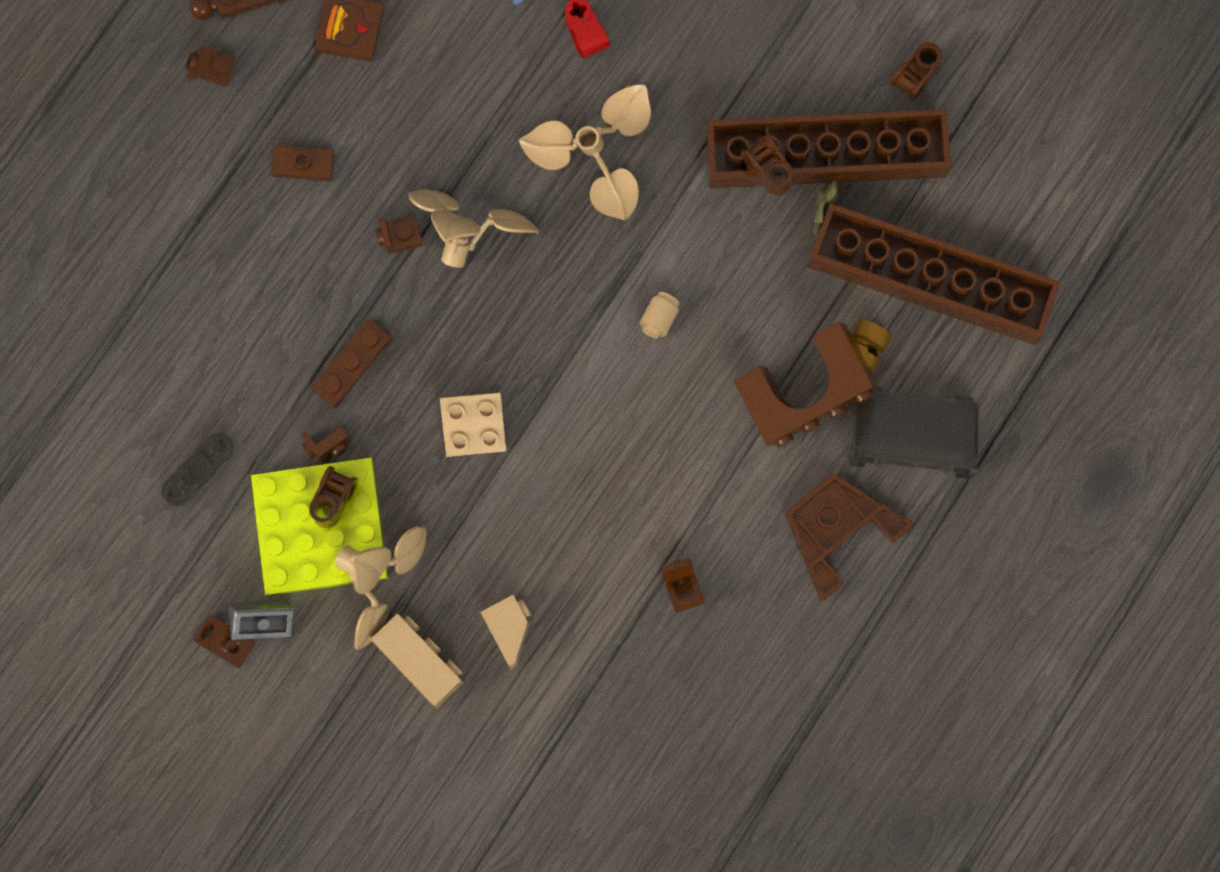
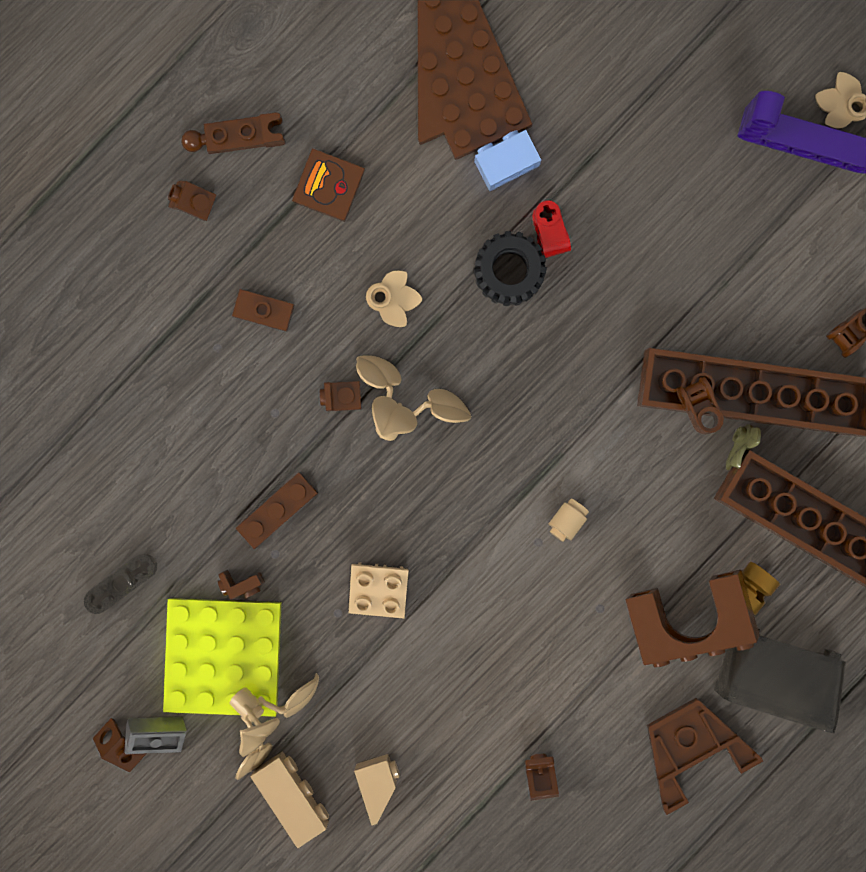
camera: 10 degrees right, 10 degrees up
reddish brown piece [309,466,358,528] -> none
tan plant [519,85,651,221] -> none
none -> tan plate [366,271,422,327]
none -> black tyre [474,231,547,306]

